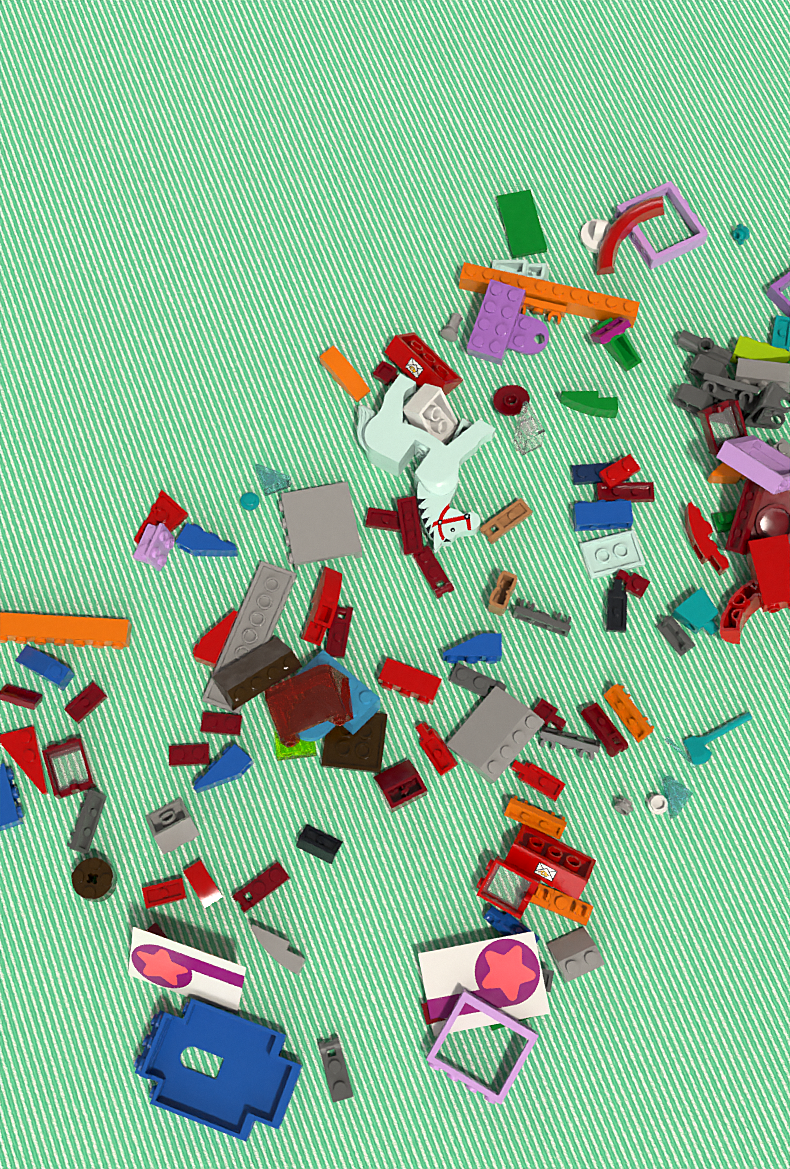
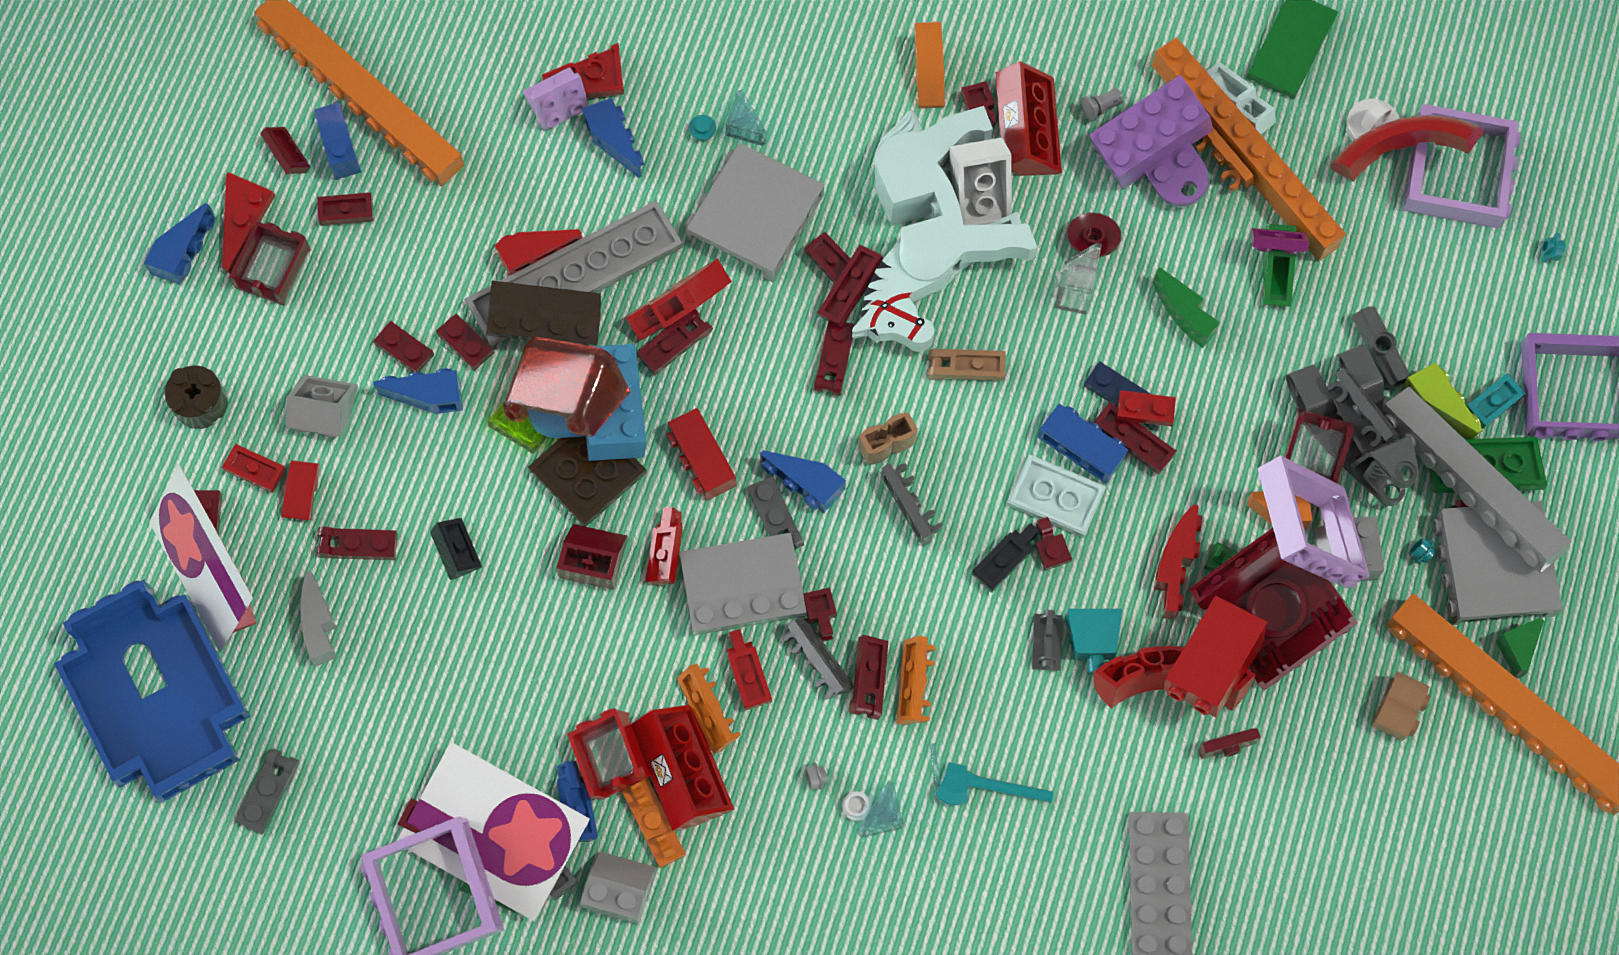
camera: 40 degrees right, 0 degrees up
dark grey plate [67,790,107,855] -> none

